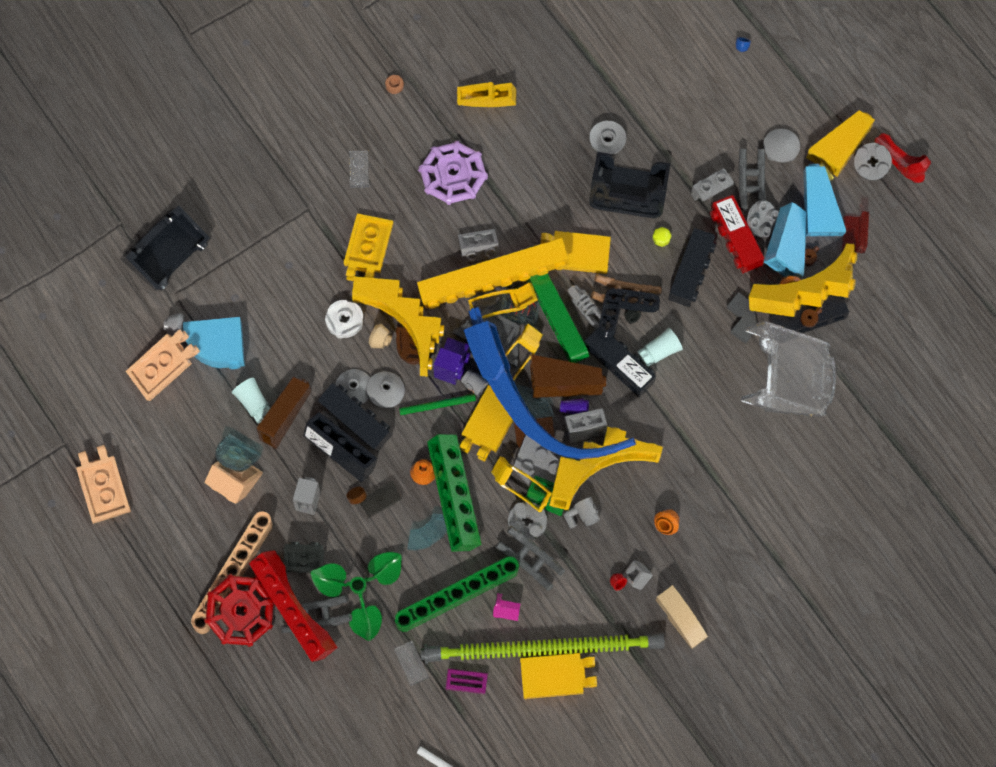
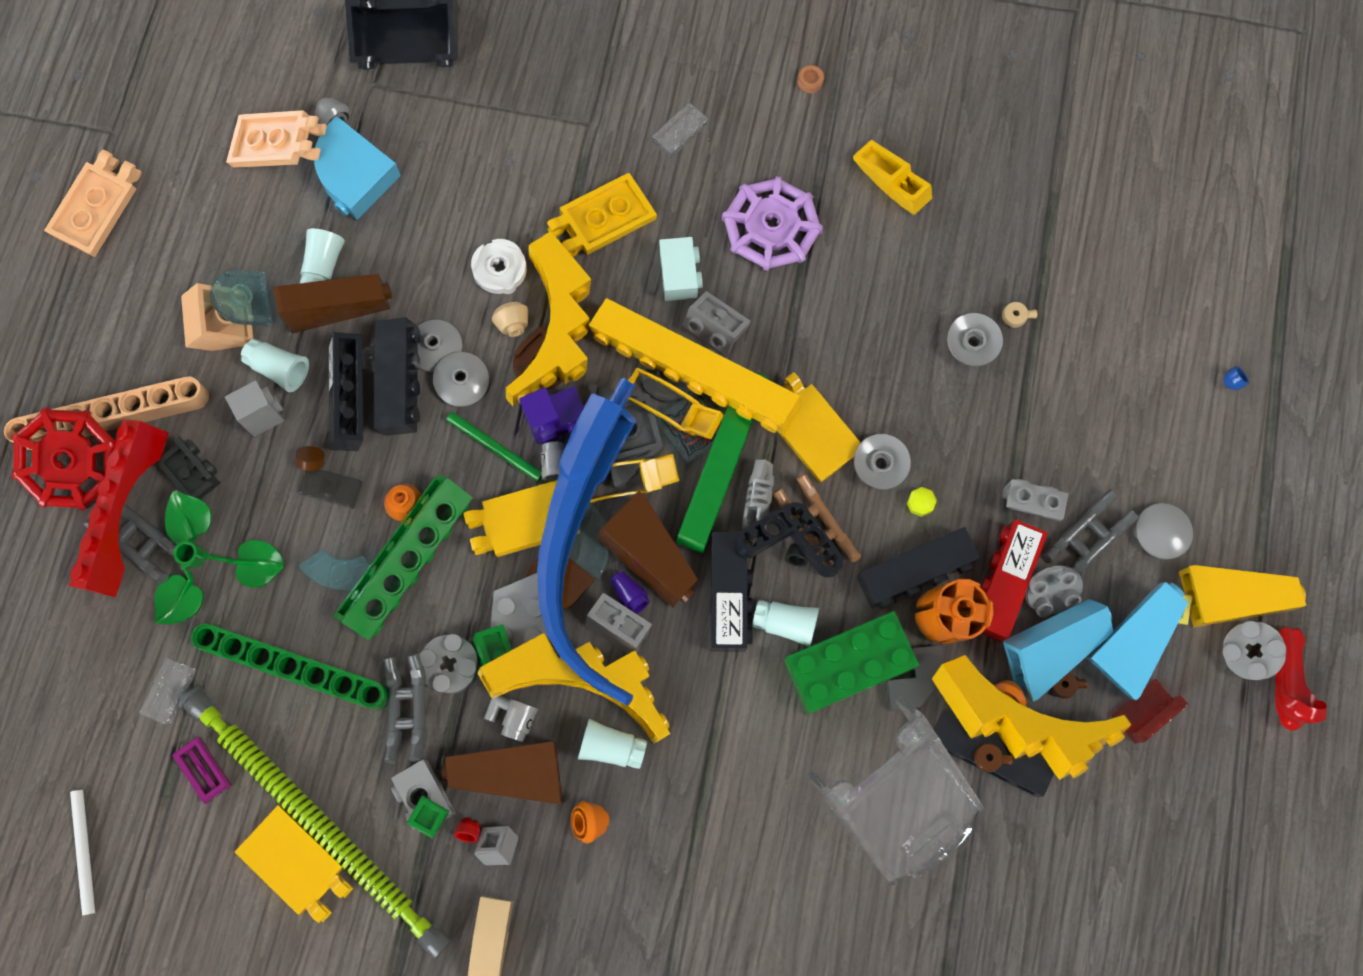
camera: 45 degrees right, 5 degrees up
yellow piece [491,456,552,512] -> none
dark pink tile [493,593,521,621] -> none
black windscreen [589,152,671,218] -> none
none -> light aqua plant [241,339,309,392]
none -> light grey brick [391,759,456,832]
none -> green tile [406,796,450,839]
none -> reddish brown slope [441,741,563,804]
none -> light aqua plant [578,718,647,769]
none -> light aqua brick [660,237,702,301]
none -> green piece [784,611,920,715]
none -> light grey dish [854,434,911,490]
none -> orange cylinder [915,579,994,644]
none -> tan piece [1002,302,1037,328]

